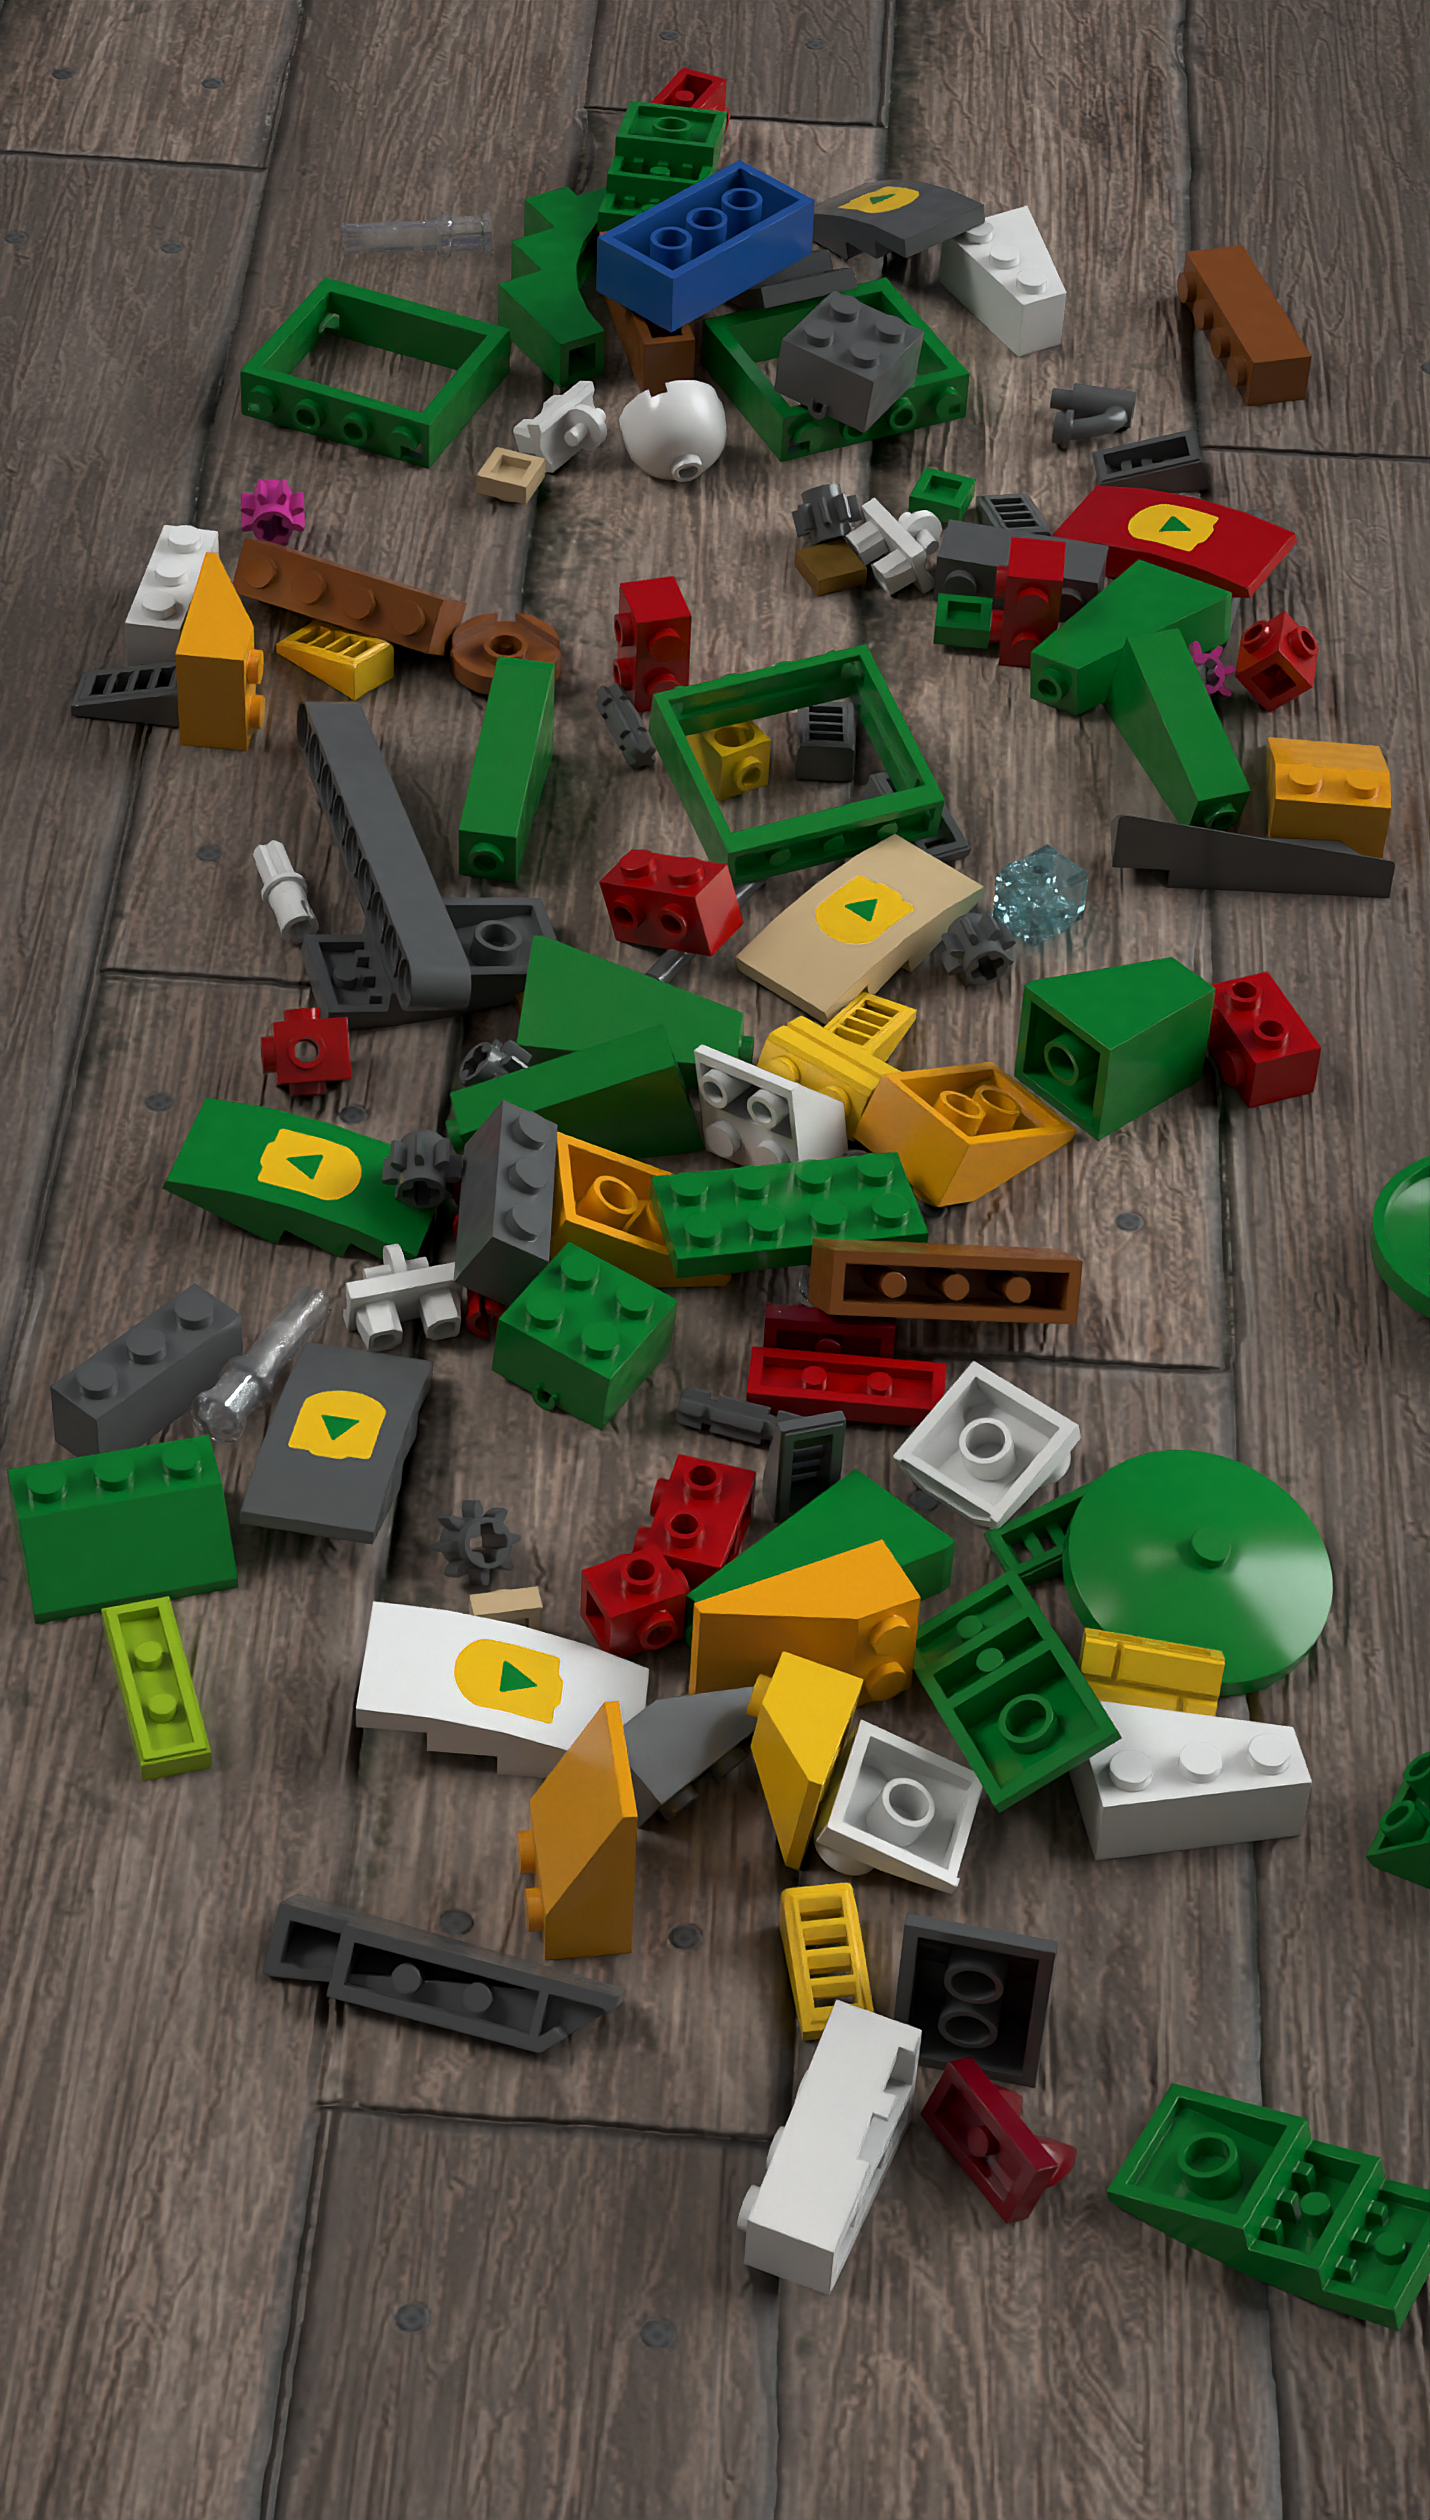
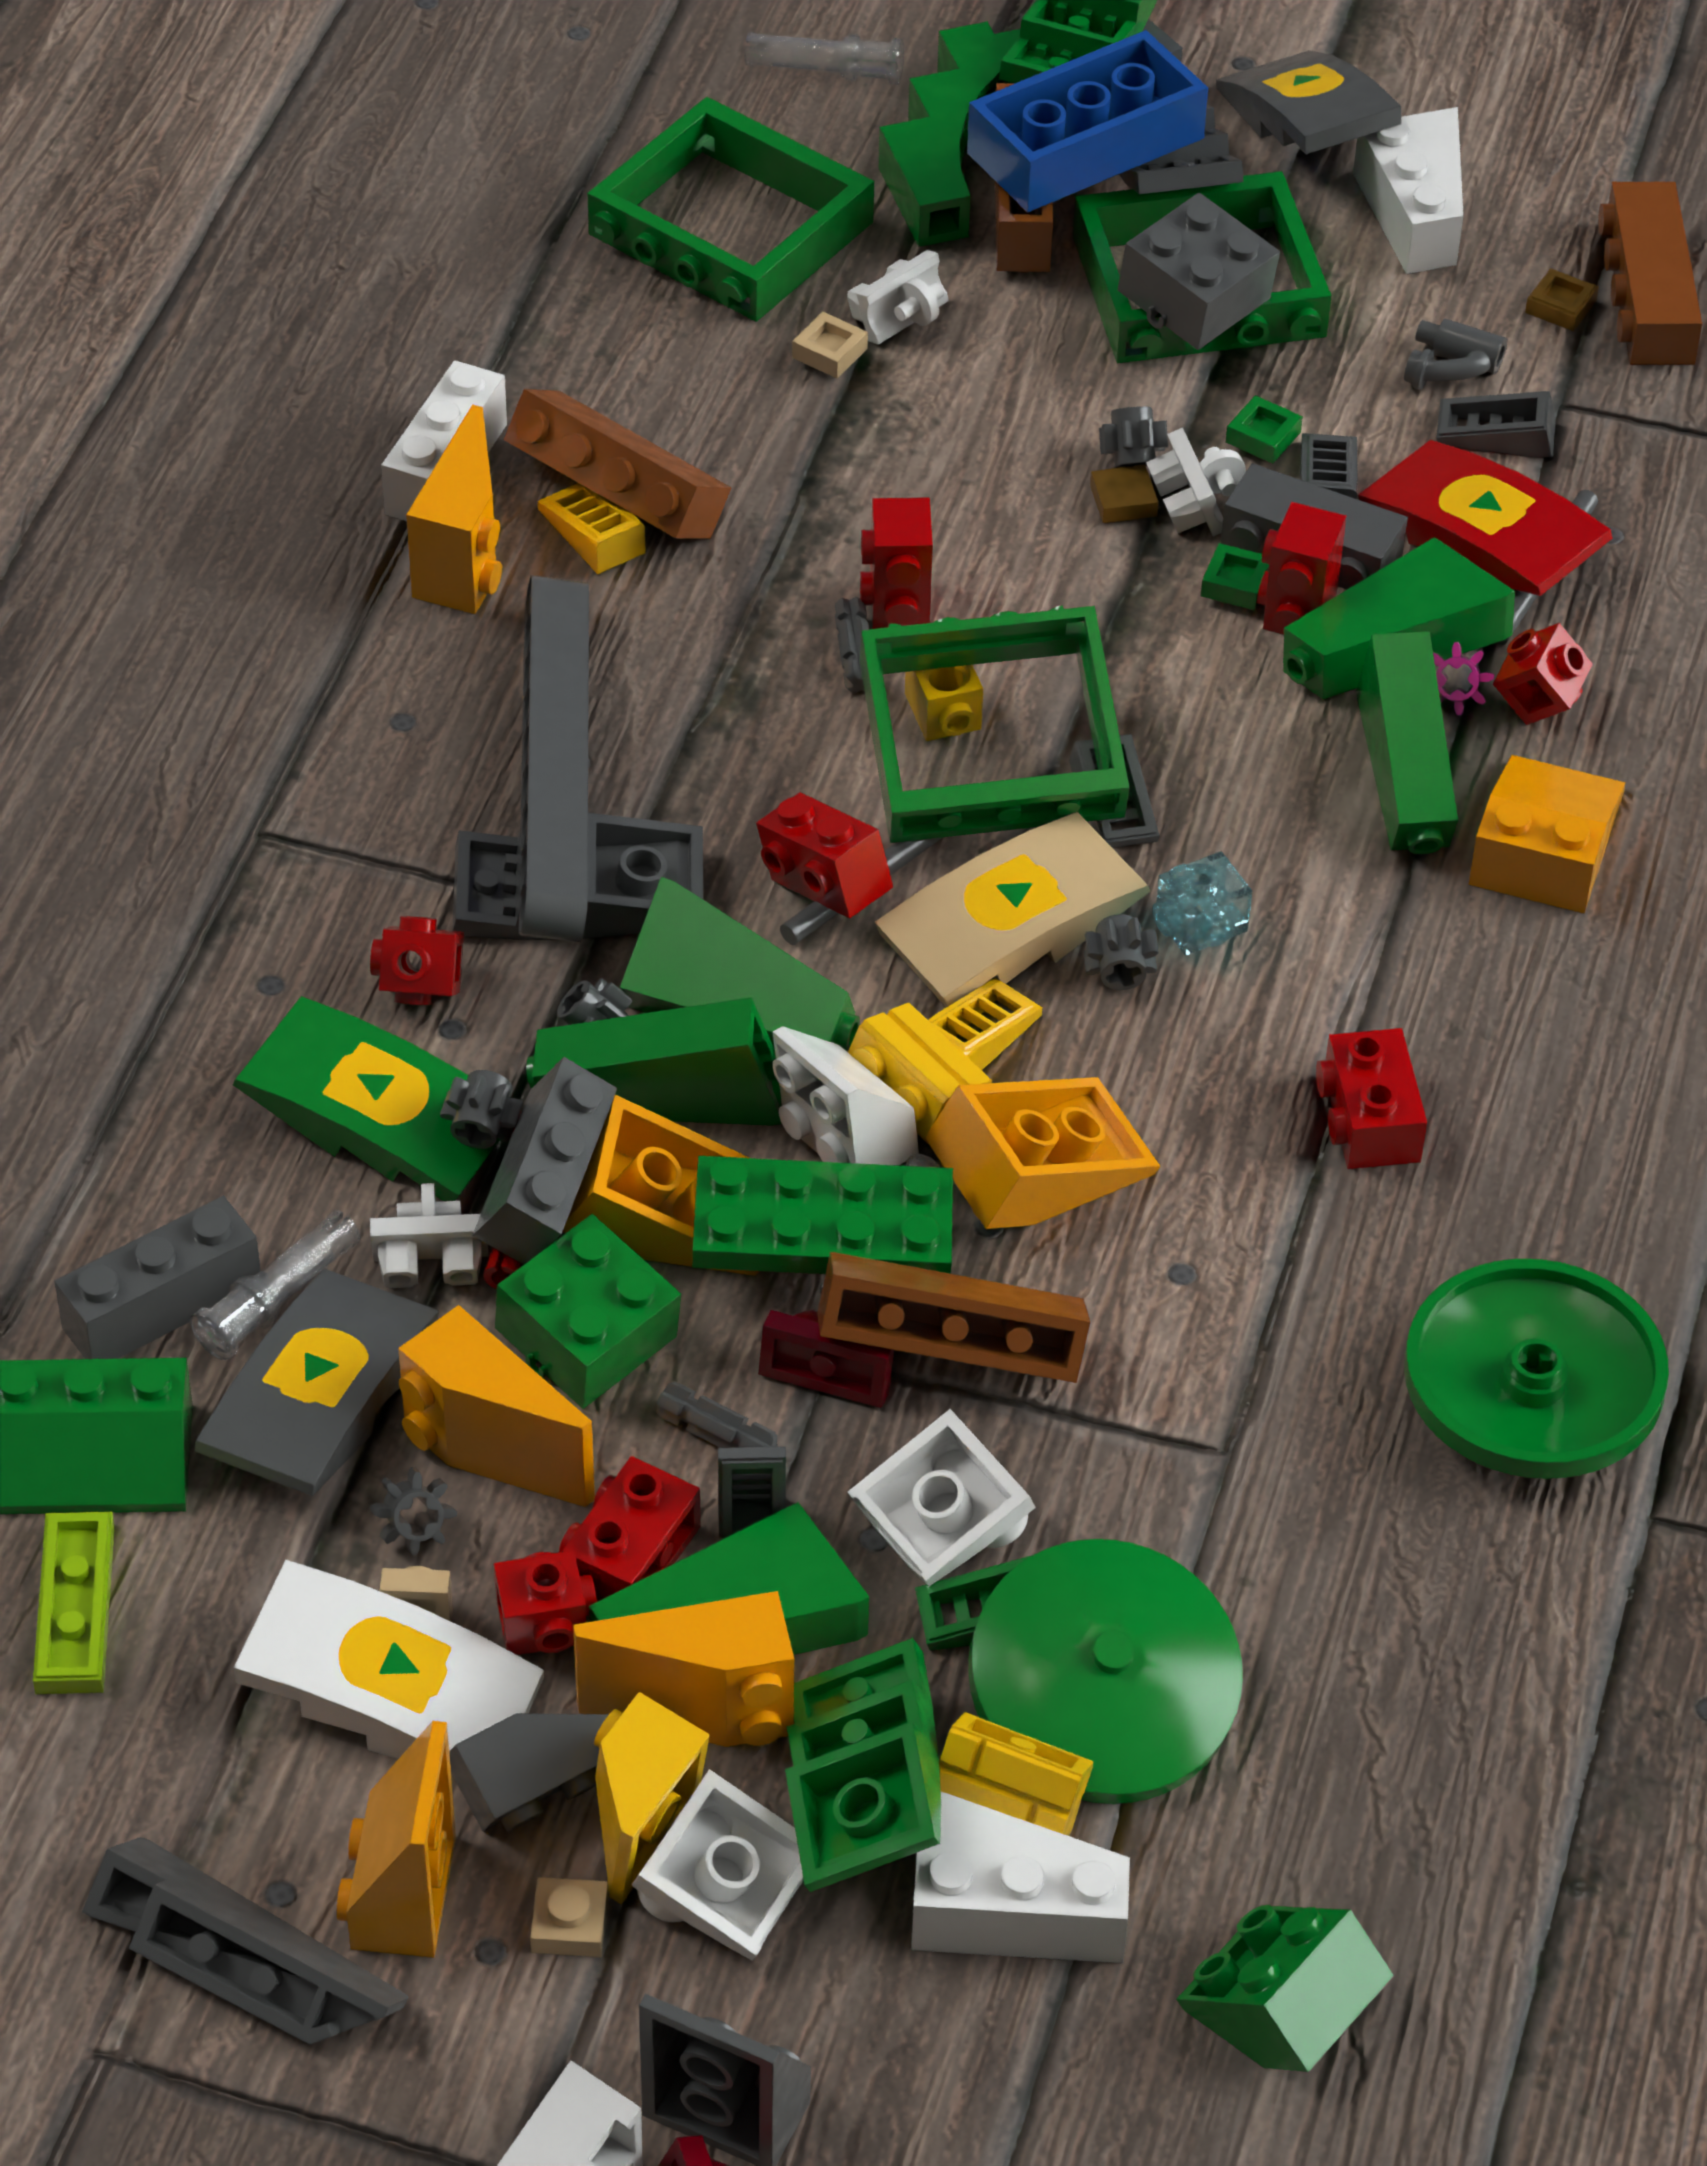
camera: 15 degrees right, 5 degrees up
dark grey slope [71,661,179,727] -> none
dark pink gear [240,479,305,545] -> none
white axle [253,840,319,944] -> none
dark orange plate [450,612,561,697] -> none
green slope [459,656,555,882] -> none
white cylinder [619,380,727,482] -> none
red plate [746,1346,947,1427] -> none
yellow slope [778,1883,874,2041] -> none
dark grey slope [796,702,854,782] -> none
green slope [1014,957,1216,1141] -> none
dark grey wedge [1110,815,1395,898] -> none
none -> light orange slope [398,1305,595,1507]
none -> tan plate [530,1877,608,1957]
none -> pearl gold tile [1525,268,1599,332]

